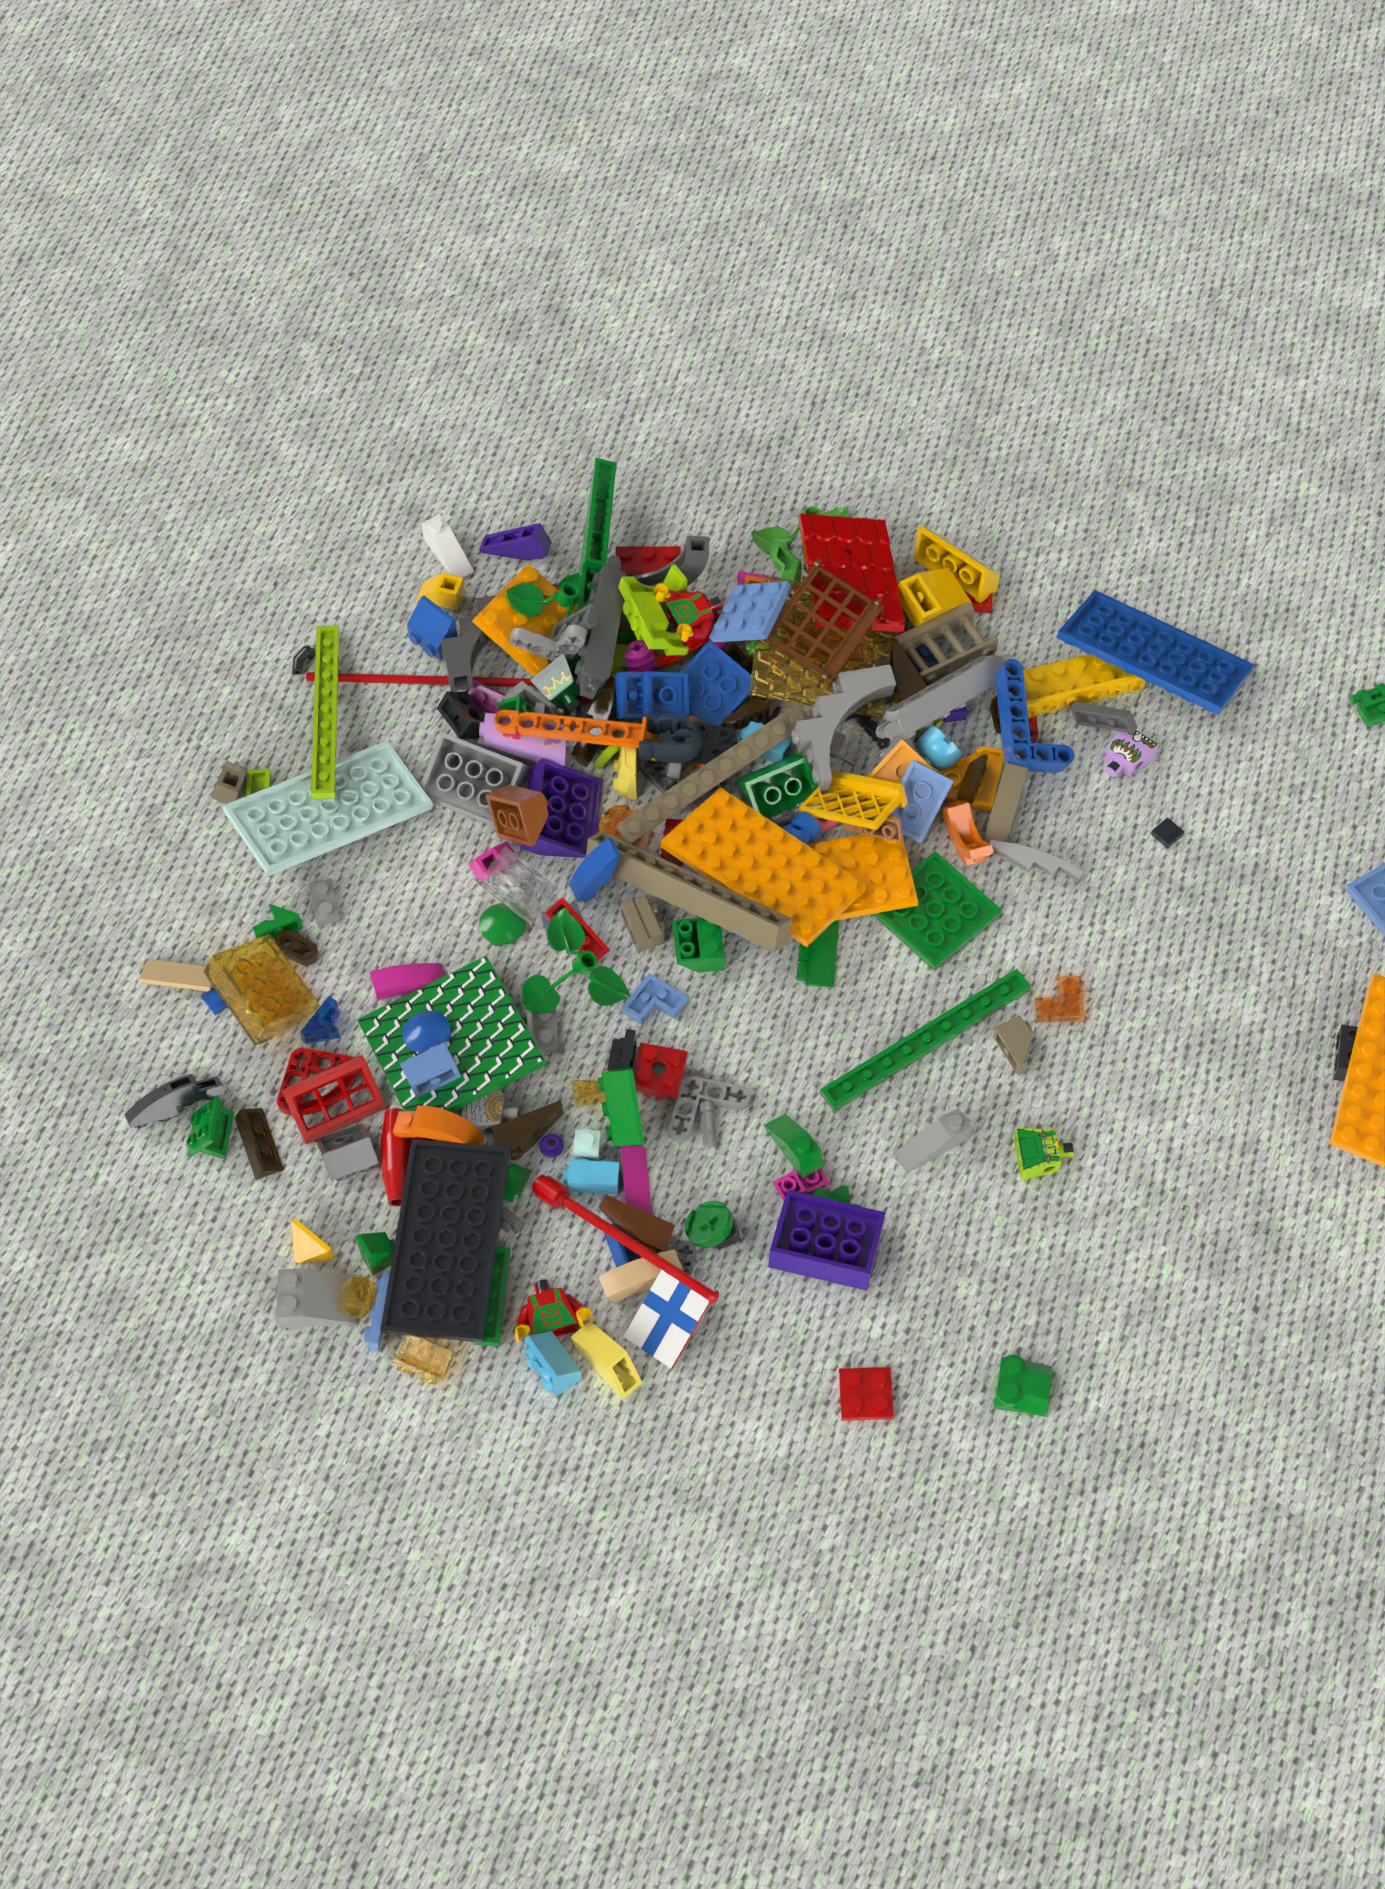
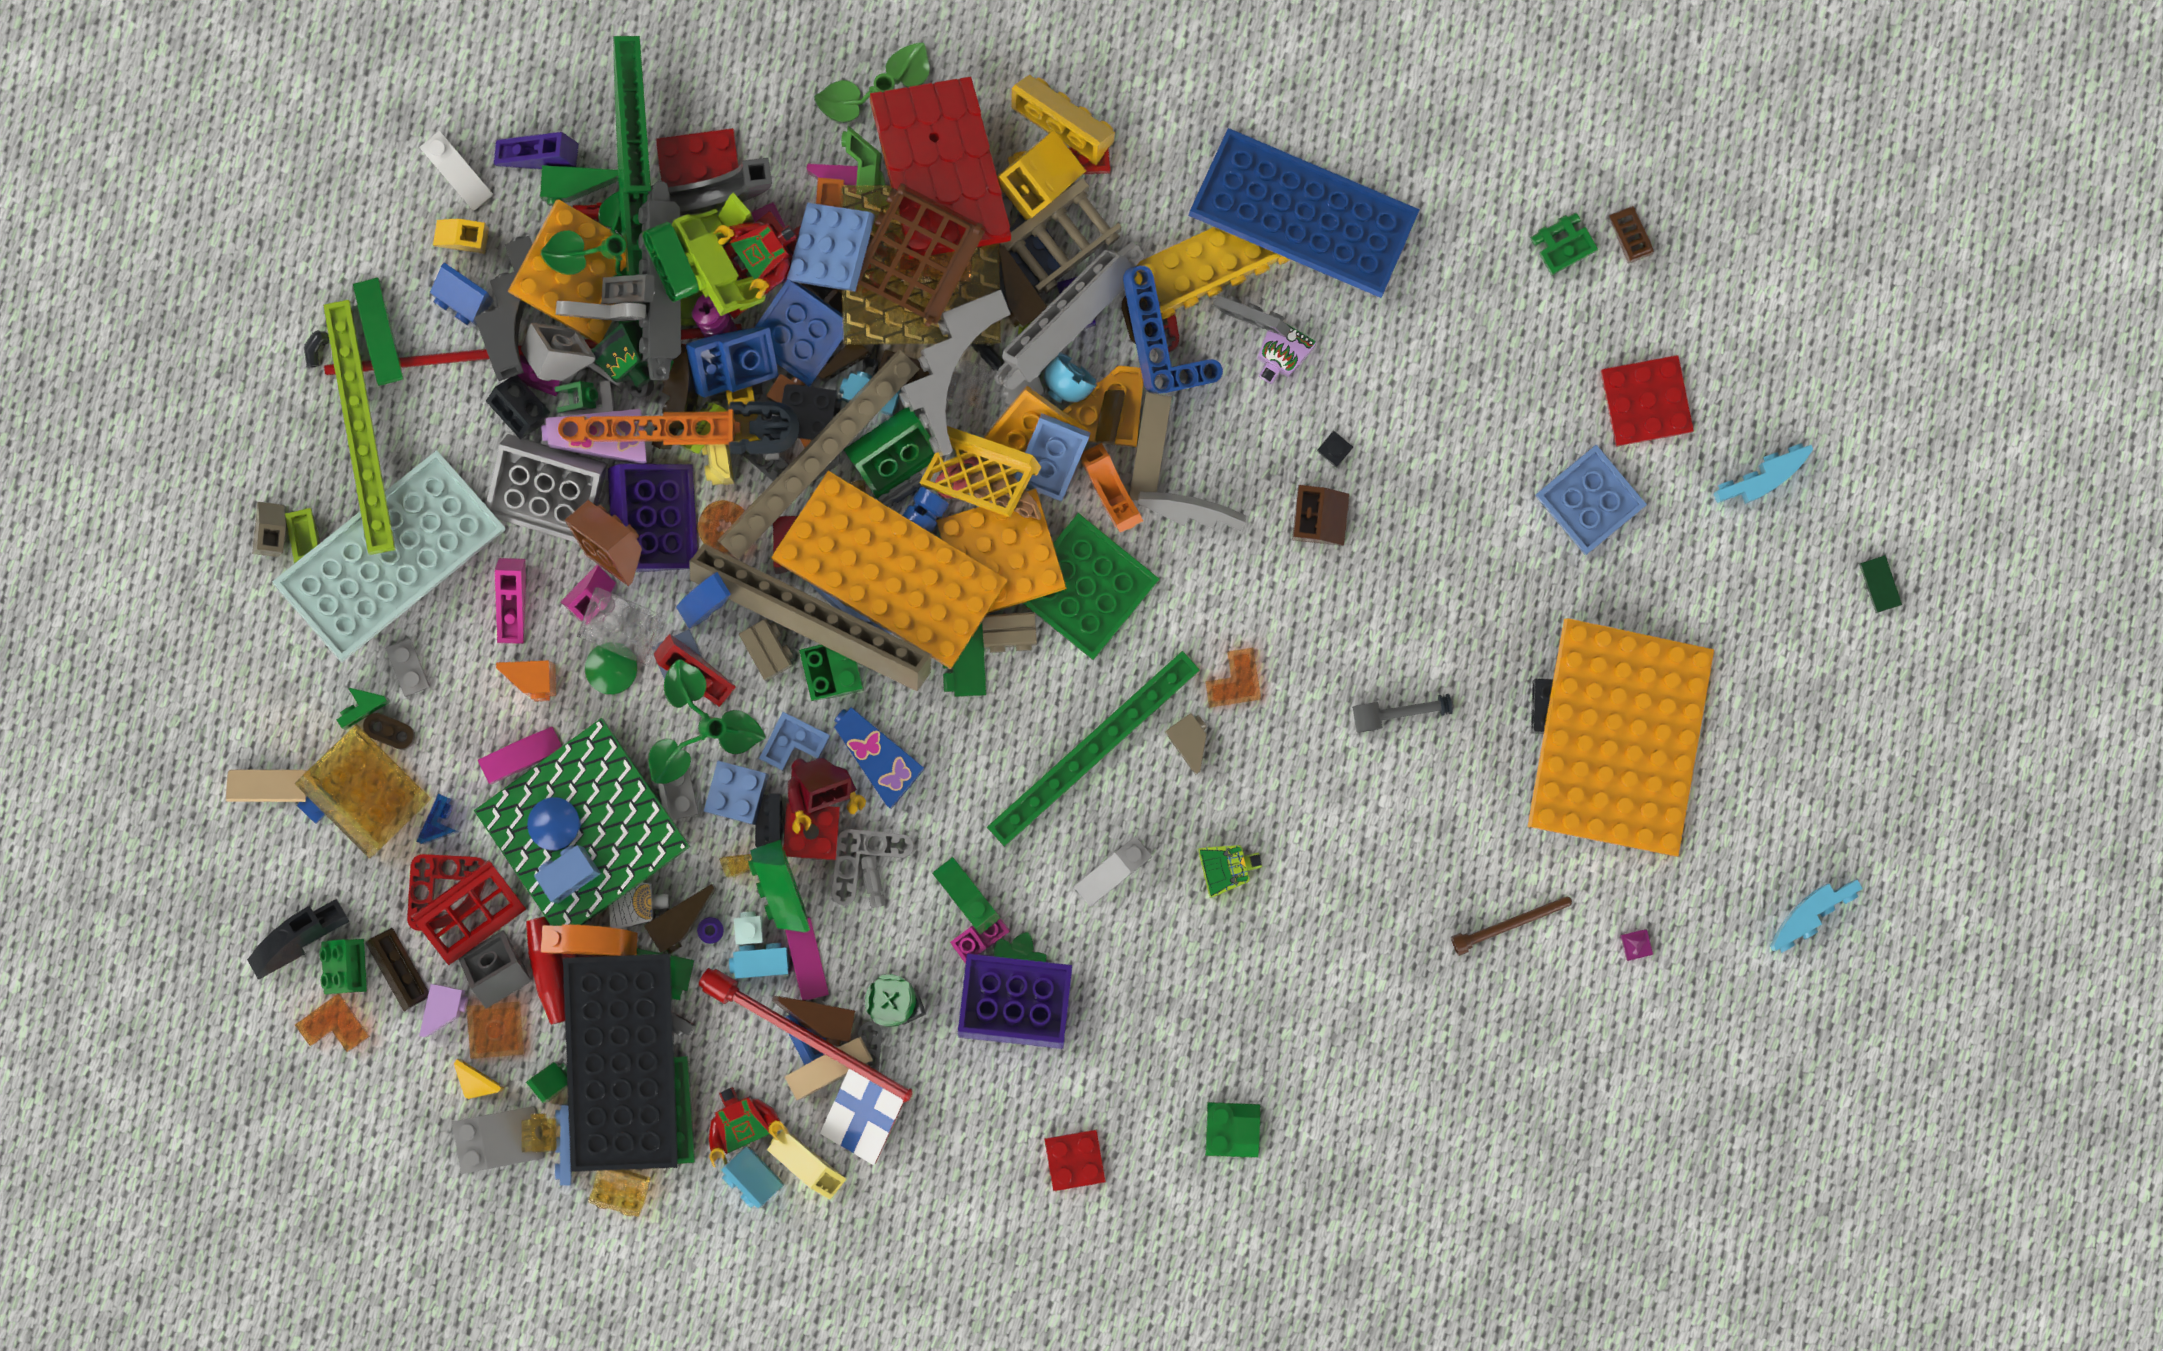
camera: 10 degrees left, 25 degrees up
none -> clear orange plate [295,993,370,1052]
none -> green slope [353,277,404,386]
none -> lavender slope [419,984,468,1037]
none -> clear orange plate [467,1001,524,1059]
none -> dark pink slope [495,558,526,644]
none -> orange slope [496,660,556,702]
none -> light grey slope [521,323,596,381]
none -> green slope [540,166,619,206]
none -> green beam [642,222,699,302]
none -> medium blue plate [704,761,769,825]
none -> dark red torso [788,758,866,833]
none -> blue slope [834,707,925,809]
none -> dark tan brick [982,612,1037,653]
none -> reddish brown slope [1292,485,1350,546]
none -> dark grey piece [1352,693,1454,733]
none -> reddish brown piece [1451,896,1572,956]

